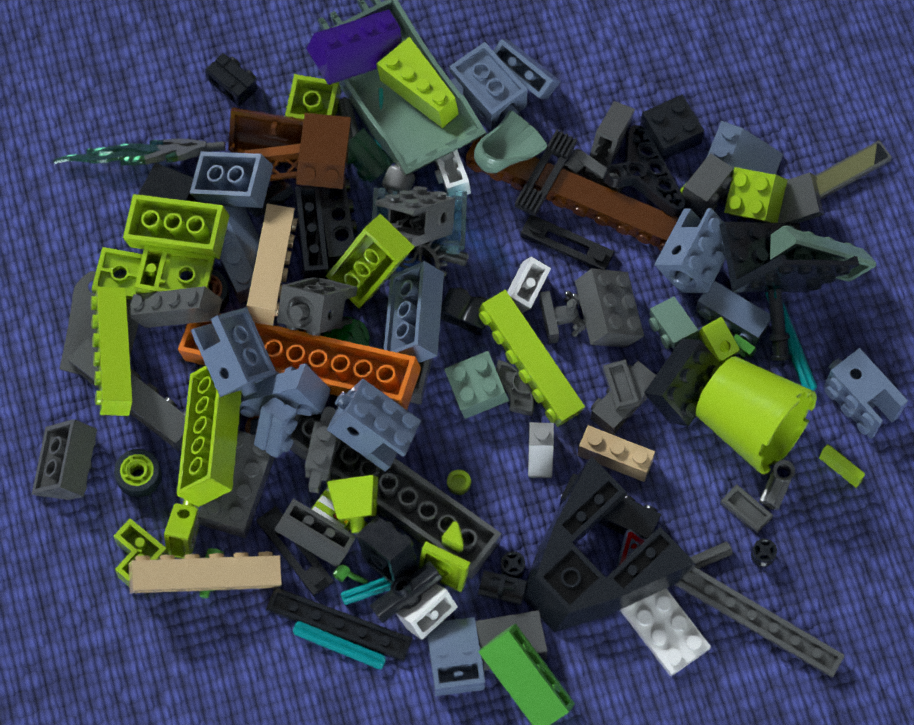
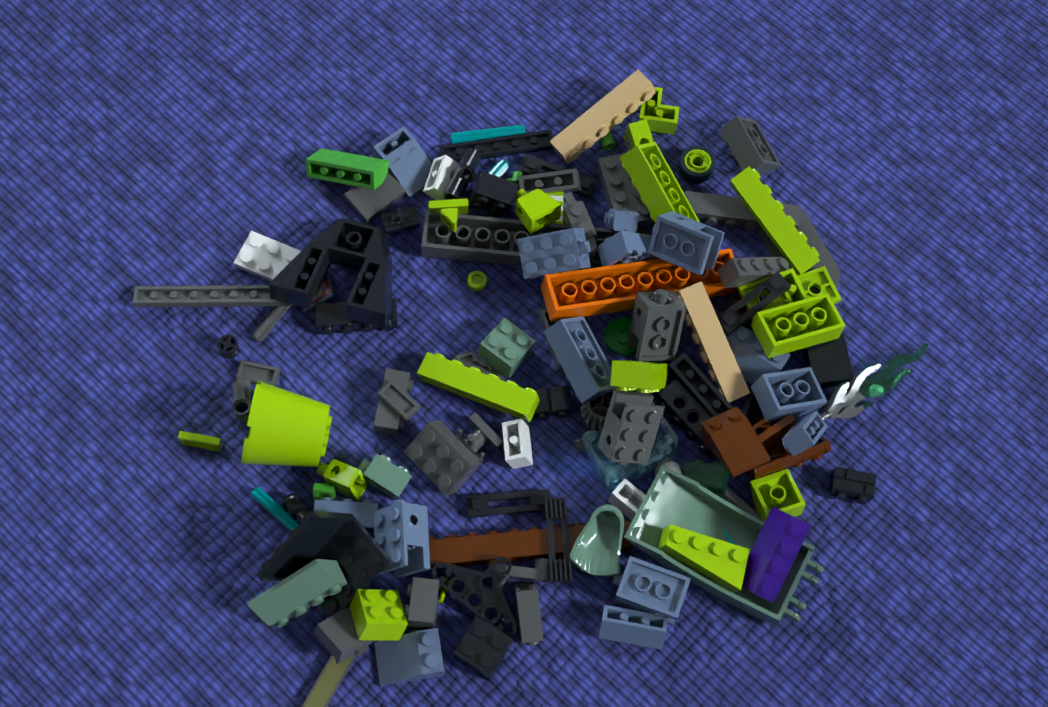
camera: 145 degrees right, 0 degrees up
black wheel [501,551,525,579] -> none
light grey slope [528,422,554,478] -> none
tan brick [577,425,655,482] -> none
black brick [644,338,721,426] -> none
sand blue torso [823,348,908,439] -> none
none -> black container [717,271,791,336]
none -> sand blue brick [782,410,827,457]

